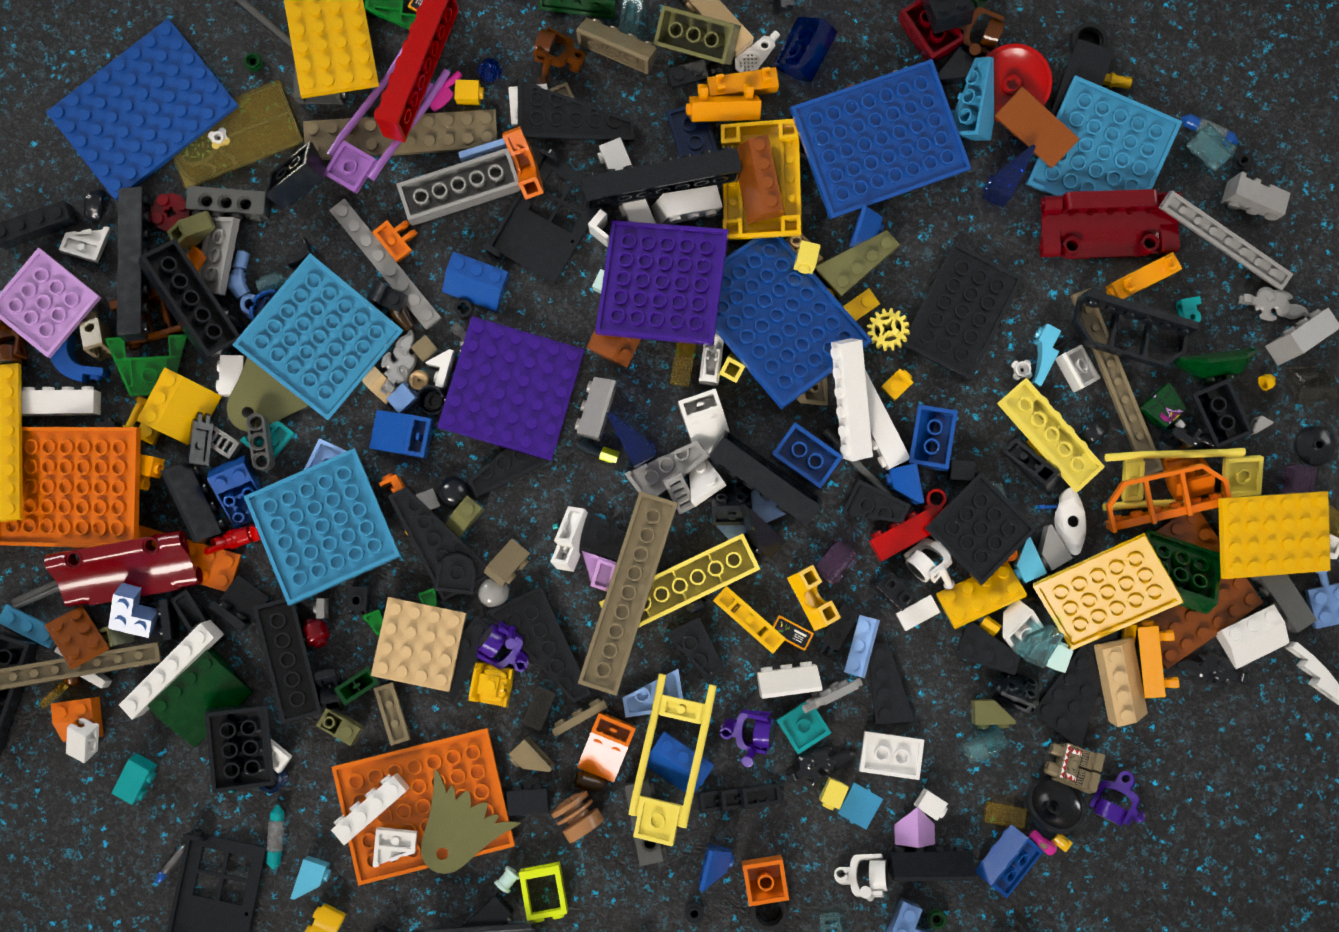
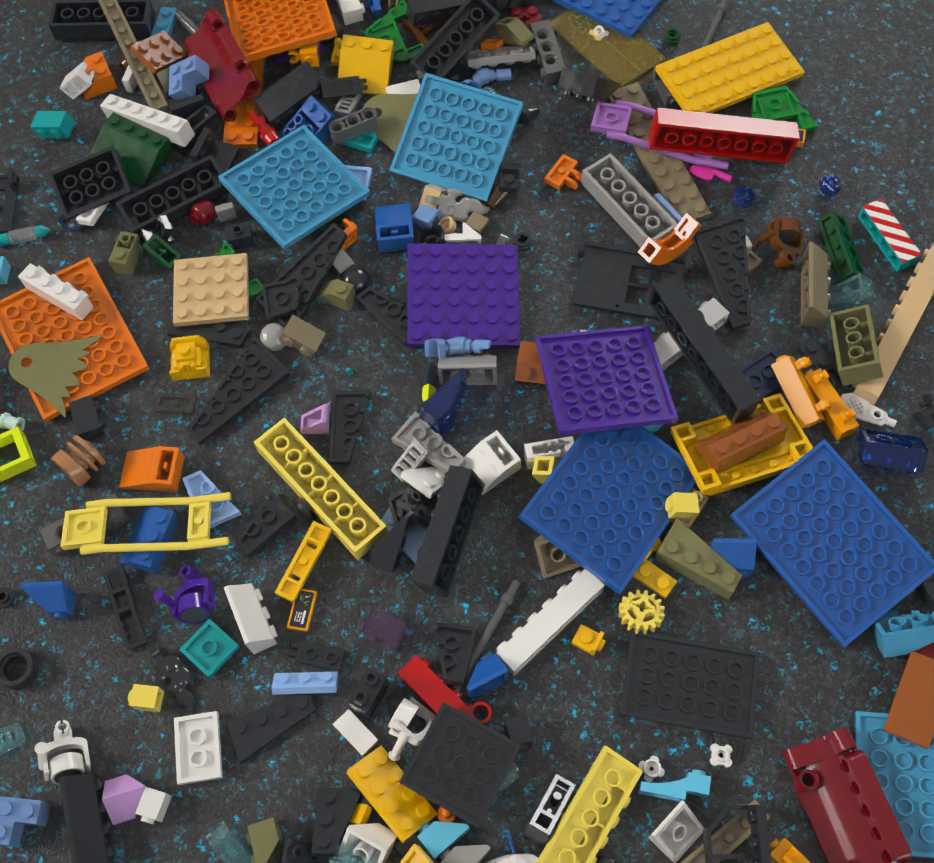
camera: 80 degrees right, 20 degrees down
clear yellow tile [39,682,68,709] -> none
light grey plate [329,199,441,330] -> none
white wing [373,827,418,867] -> none
dark tan plate [374,682,411,746] -> none
blue slope [442,251,510,312] -> none
yellow brick [455,79,484,106] -> none
dark purple piece [476,621,529,672] -> none
dark tan slope [509,736,555,772] -> none
white slope [550,506,588,572] -> none
dark tan plate [552,698,608,737] -> none
dark brown cone [574,770,605,791] -> none
dark tan plate [578,491,678,696] -> none
white panel [588,209,609,247] -> none
white wedge [652,185,723,225] -> none
clear yellow tile [670,342,696,387] -> none
orange slope [742,855,789,907] -> none
blue brick [771,422,843,490] -> none
yellow arch [787,565,841,631] -> none
light grey plate [802,678,863,713] -> none
white brick [831,338,873,461] -> none
dark azure piece [837,782,883,830] -> none
blue slope [909,404,958,471] -> none
dark green plate [926,909,947,930] -> none
clear blue slope [982,145,1036,208] -> none
none -> medium blue piece [425,337,492,358]
none -> white plate [710,743,732,767]

